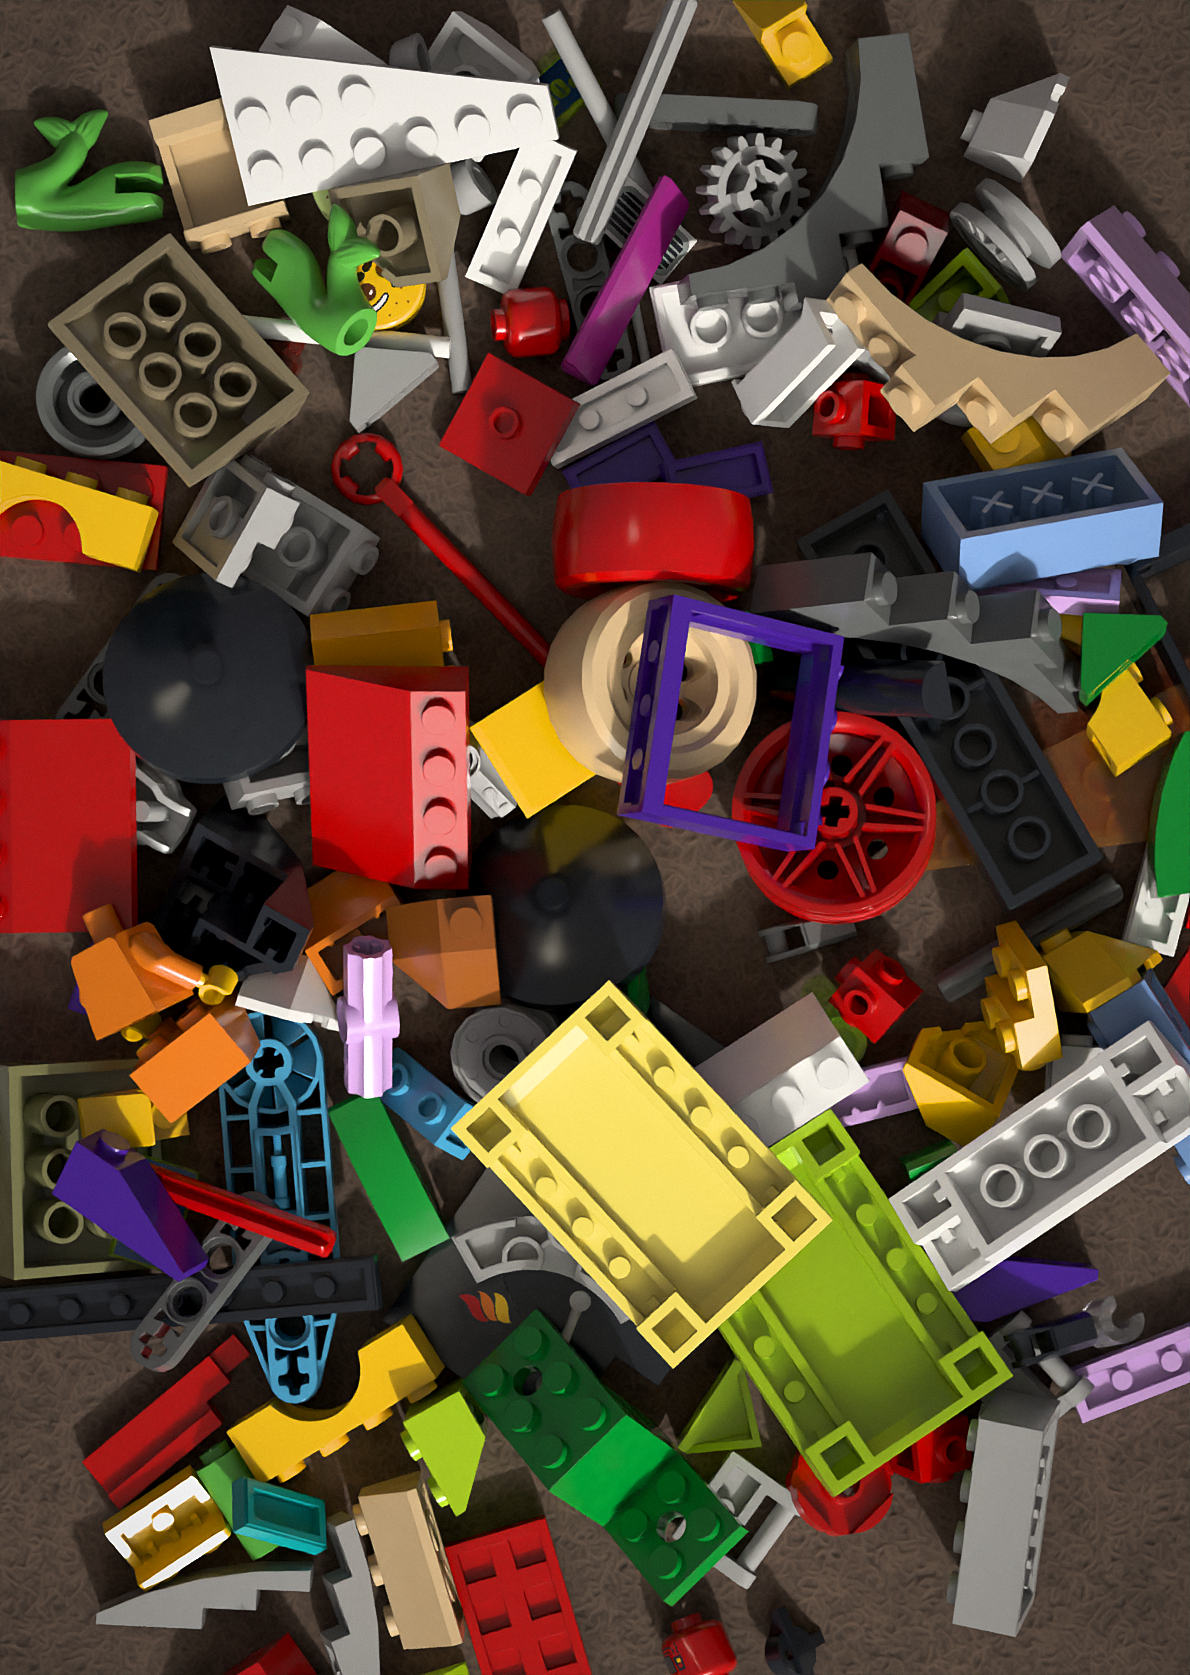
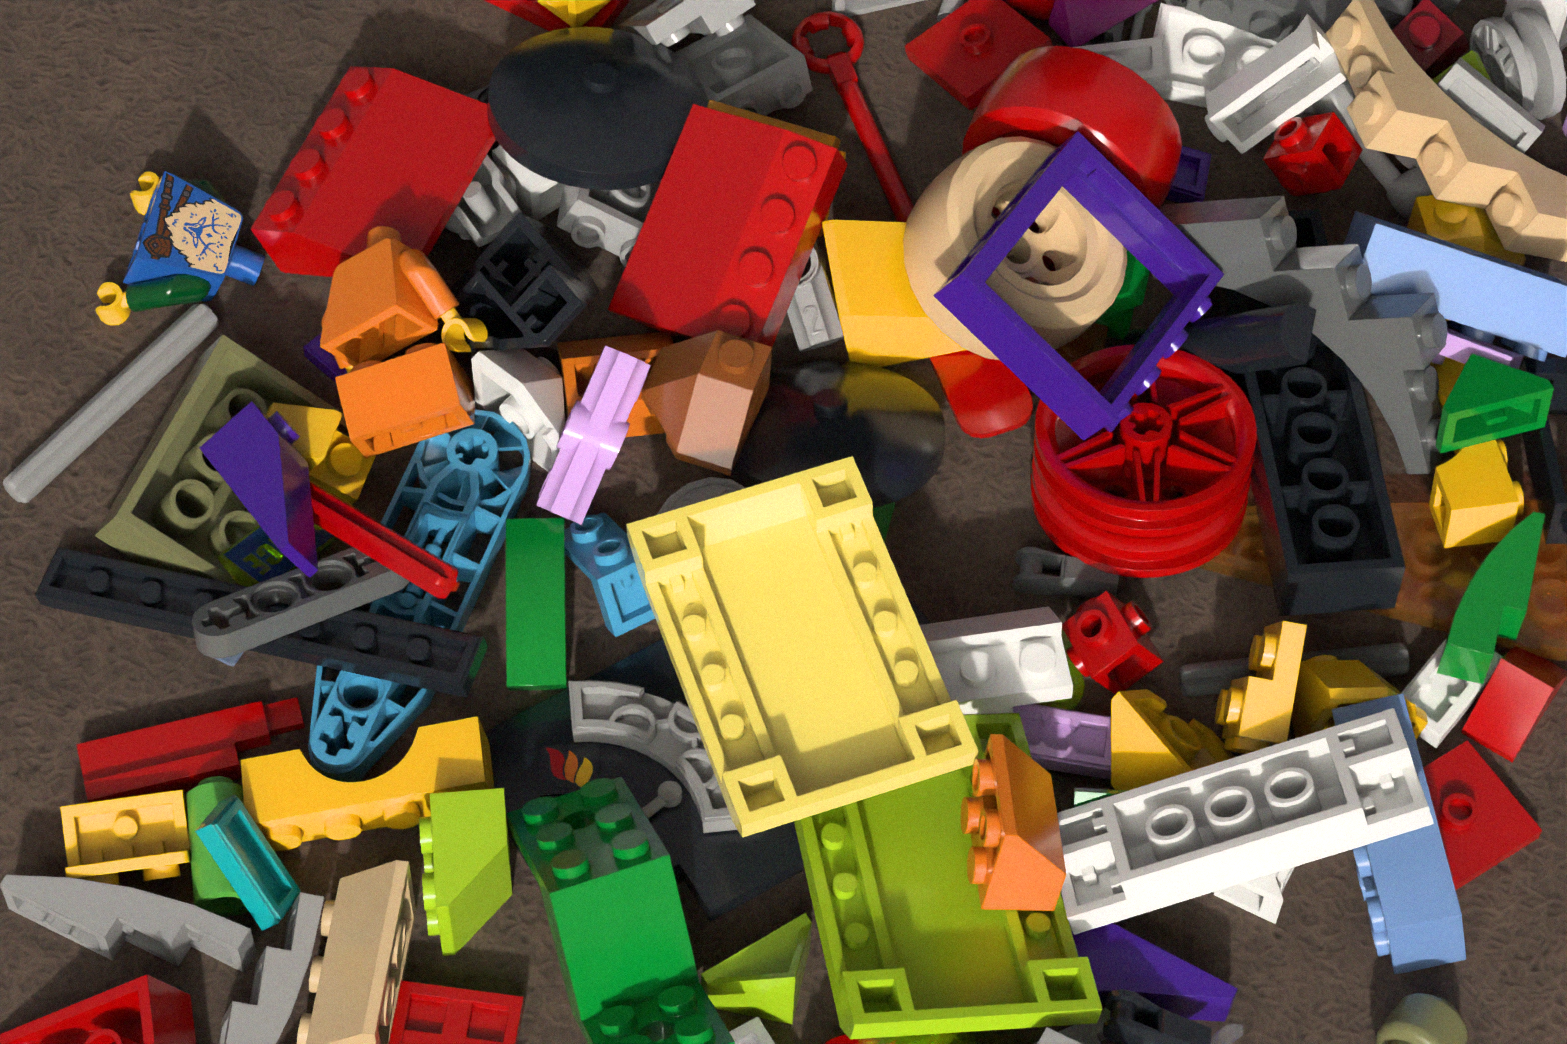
camera: 20 degrees right, 30 degrees down
none -> orange slope [960,734,1067,911]

